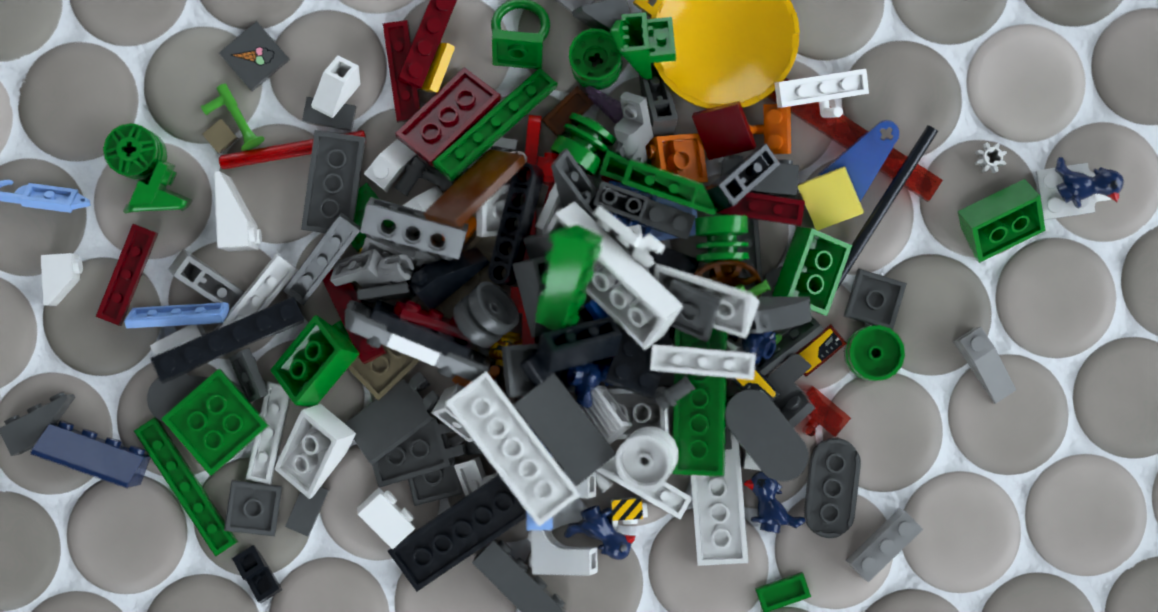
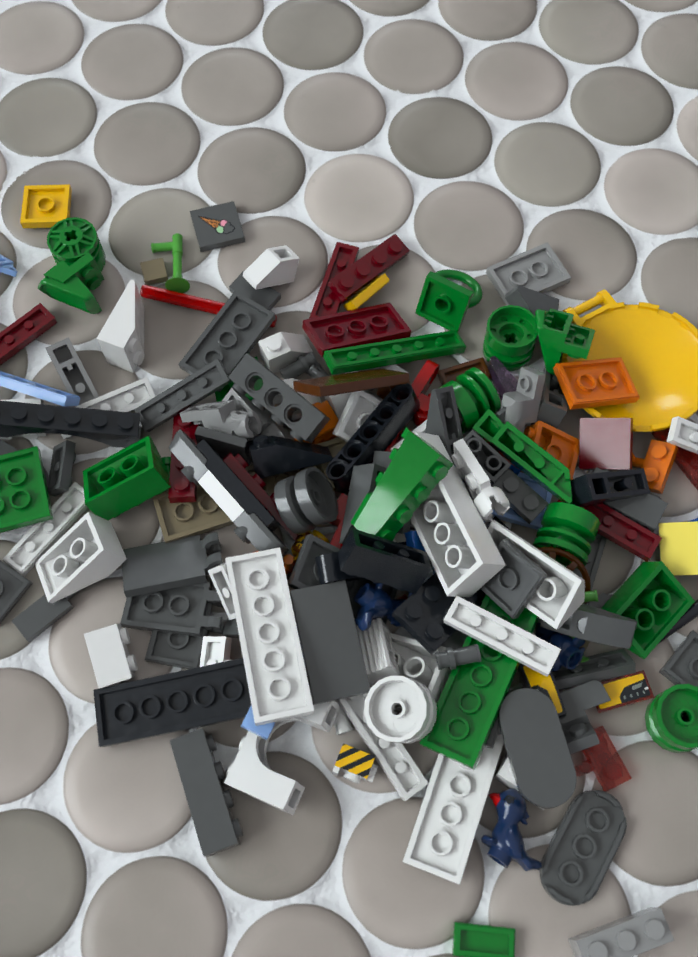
camera: 25 degrees right, 20 degrees down
dark blue animal [564,505,636,560] -> none
none -> yellow plate [20,184,72,228]
none -> orange tile [553,357,640,410]

